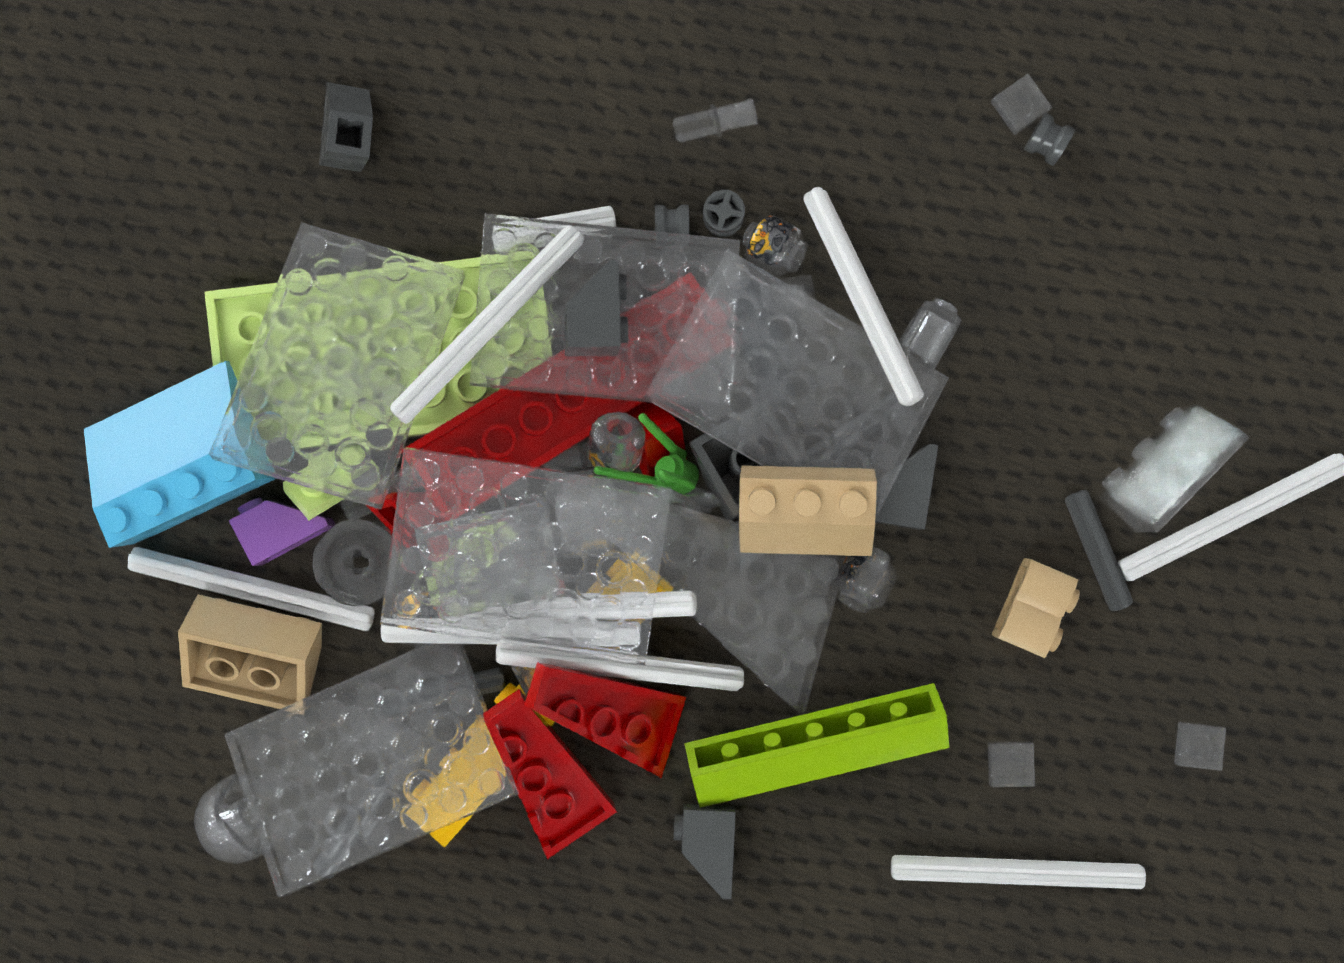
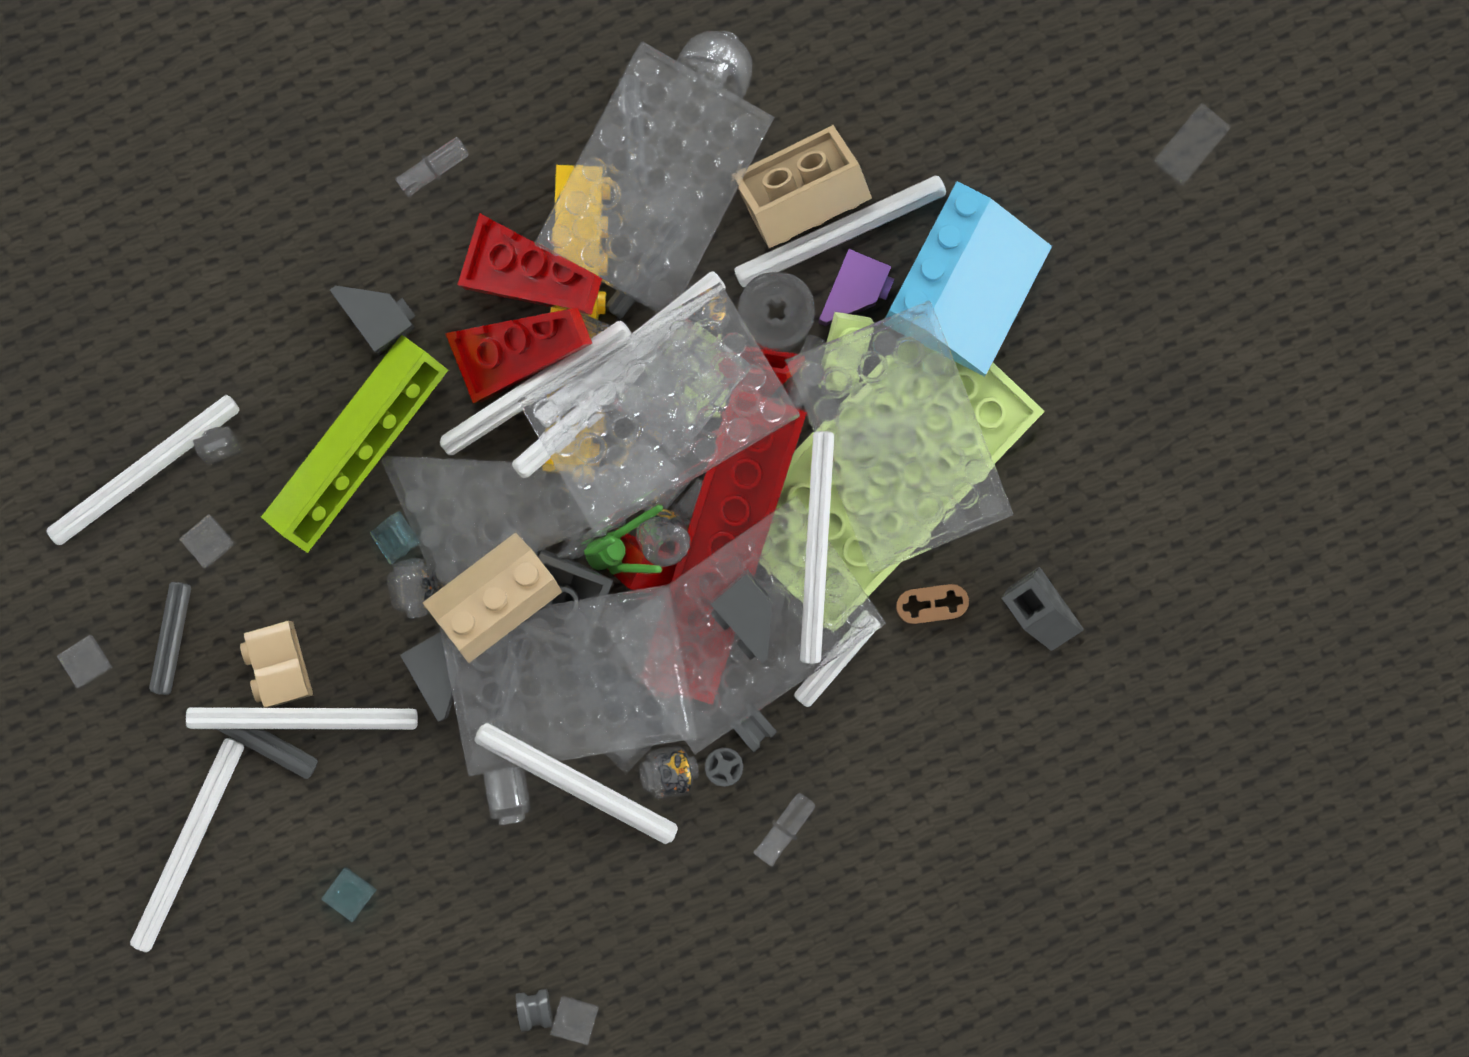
camera: 140 degrees right, 0 degrees up
clear slope [1098,405,1250,533] -> none
none -> dark grey axle [149,582,191,695]
none -> white axle [186,708,418,730]
none -> clear plate [193,426,243,466]
none -> clear light blue plate [322,867,377,922]
none -> clear light blue plate [370,511,420,565]
none -> clear axle [395,138,469,198]
none -> medium nougat beam [896,584,969,624]

